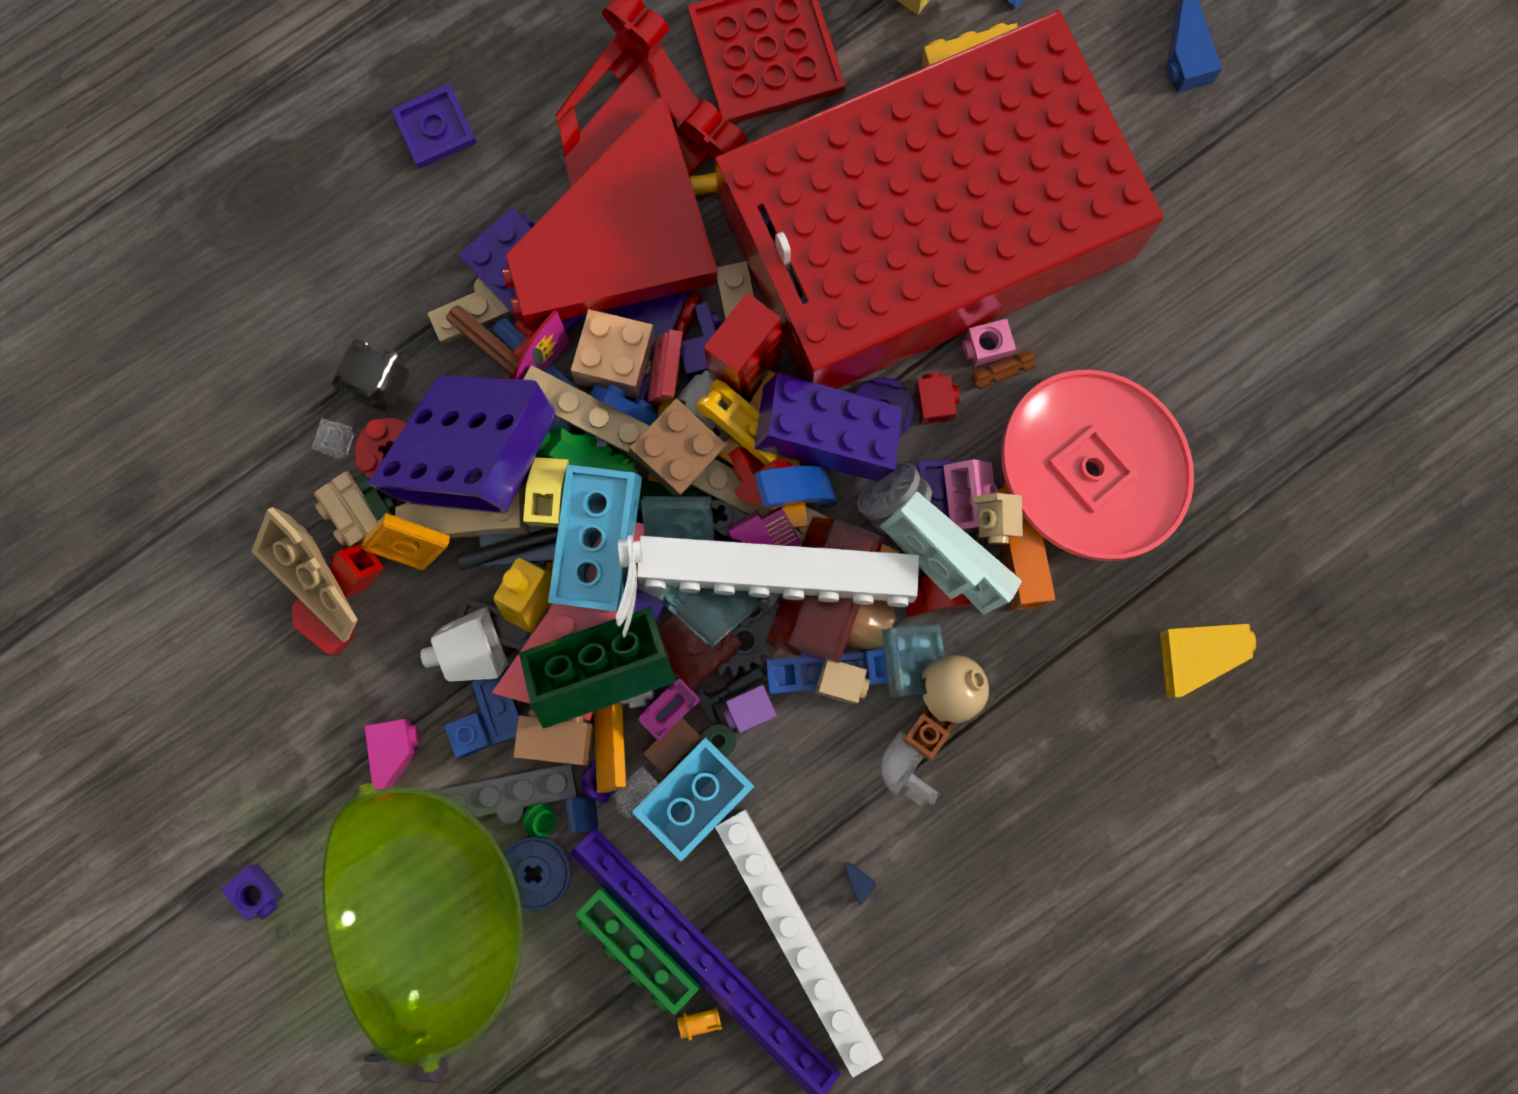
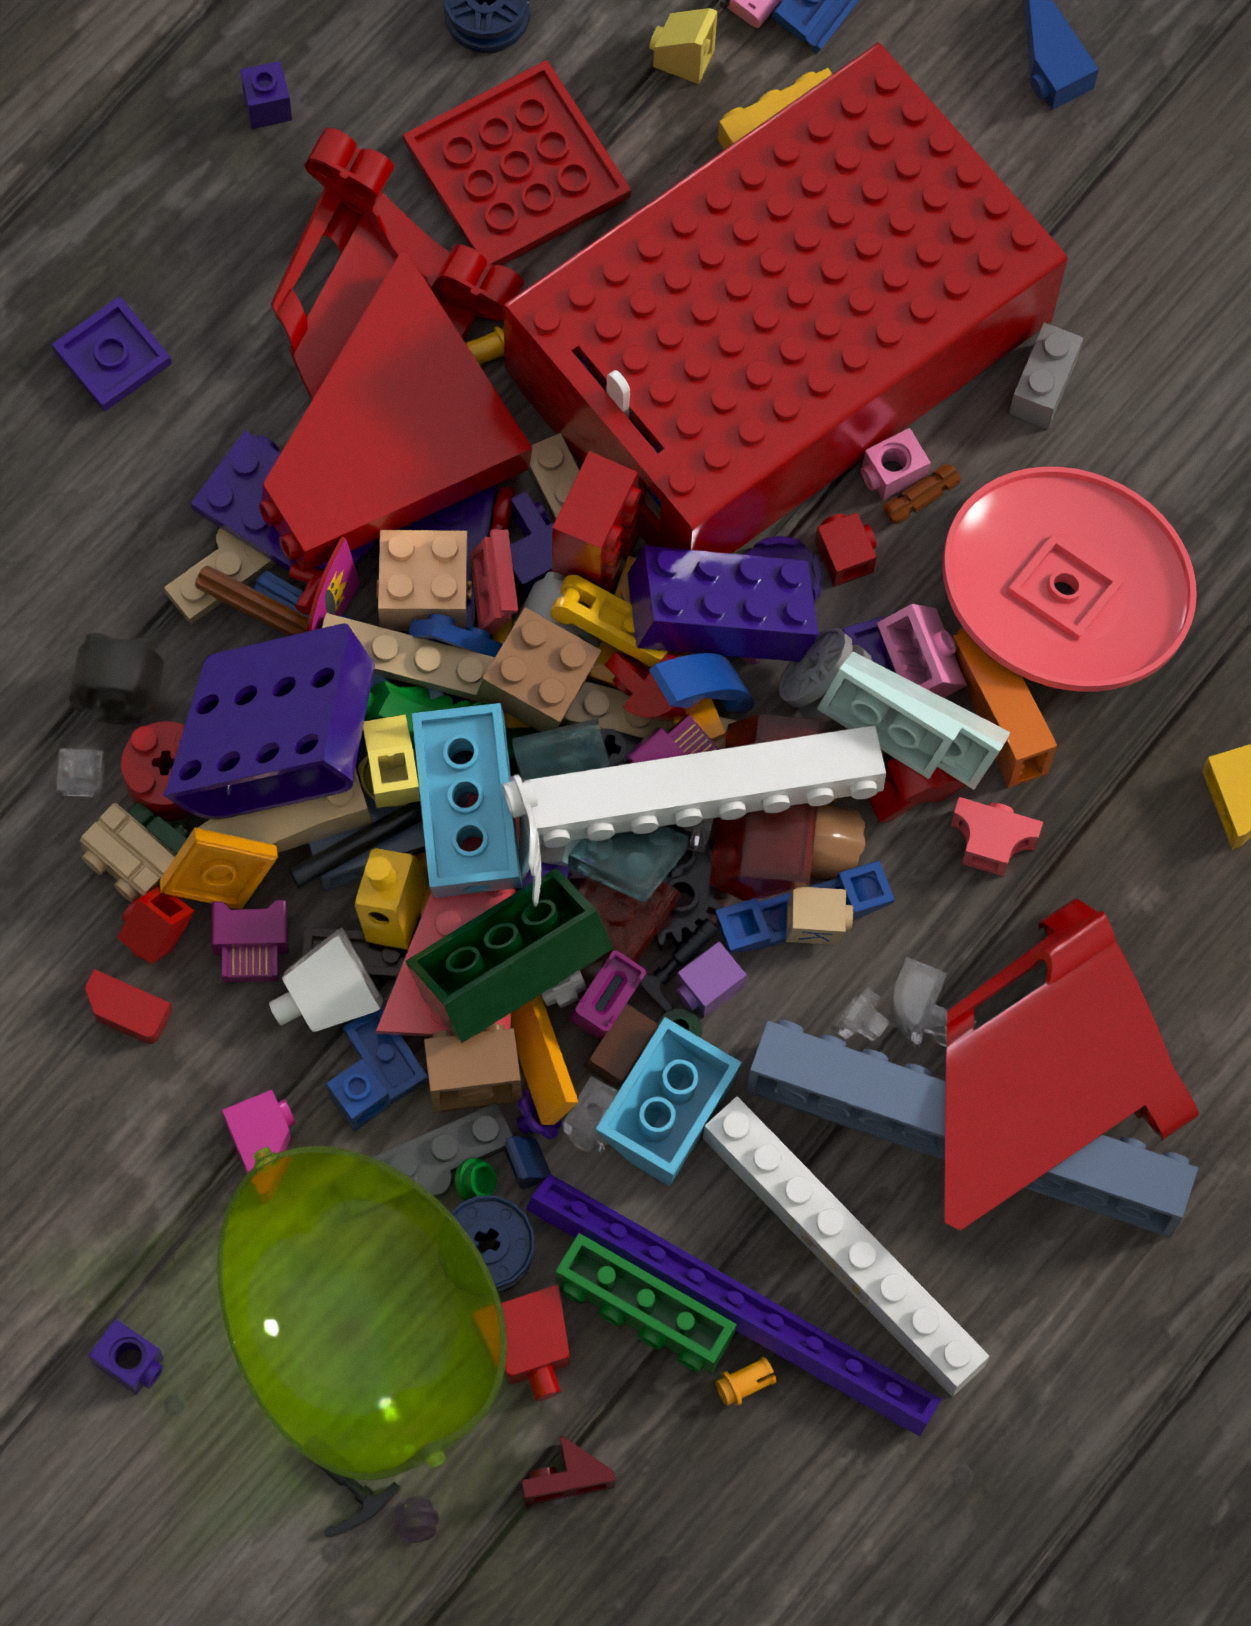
camera: 20 degrees left, 10 degrees down
tan wedge [251,507,358,643] -> none
dark blue slope [844,861,876,905] -> none
clear light blue plate [882,624,944,698] -> none
dark orange slope [903,705,956,761] -> none
tan cylinder [922,655,989,724] -> none
tan brick [973,493,1023,545] -> none
none -> magenta piece [211,900,289,983]
none -> red torso [475,1285,570,1402]
none -> dark red slope [522,1436,616,1506]
none -> sand blue brick [746,1020,1199,1238]
none -> clear tile [832,987,890,1041]
none -> red panel [945,898,1199,1231]
none -> coral brick [950,797,1043,877]
none -> light grey brick [1009,322,1084,430]

